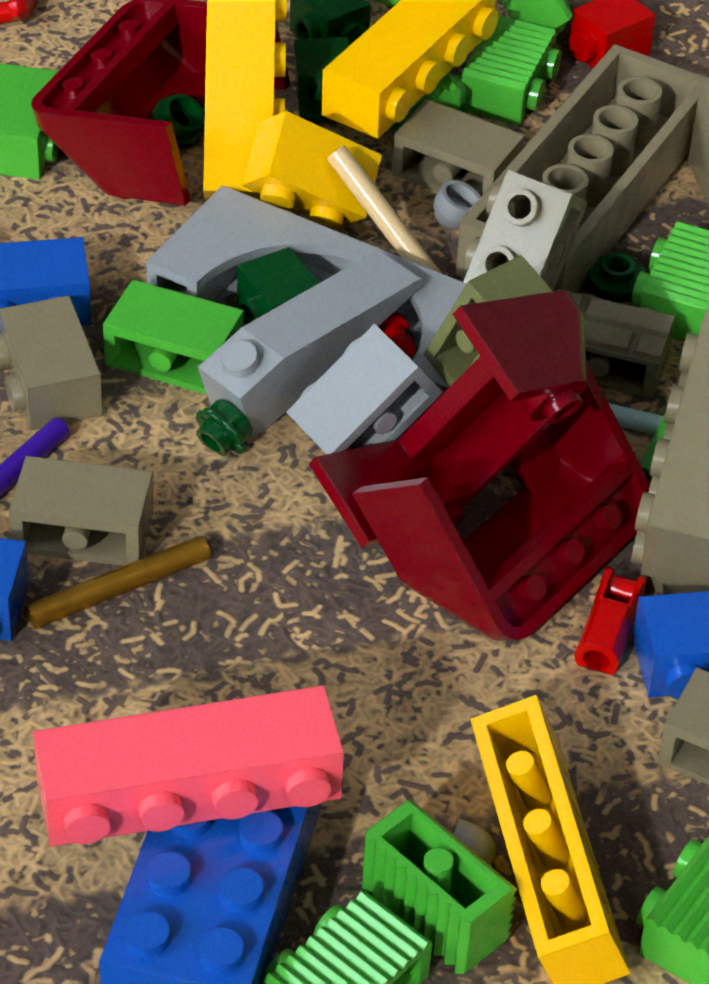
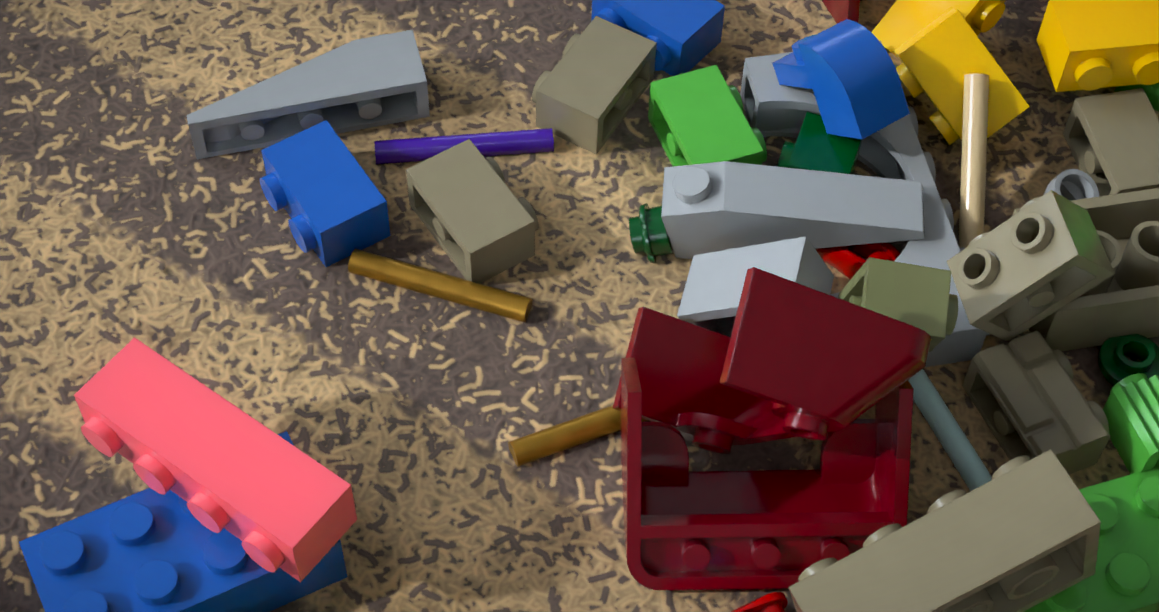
camera: 50 degrees right, 10 degrees up
none -> pearl gold bar [508,405,648,467]
none -> blue brick [772,19,910,139]

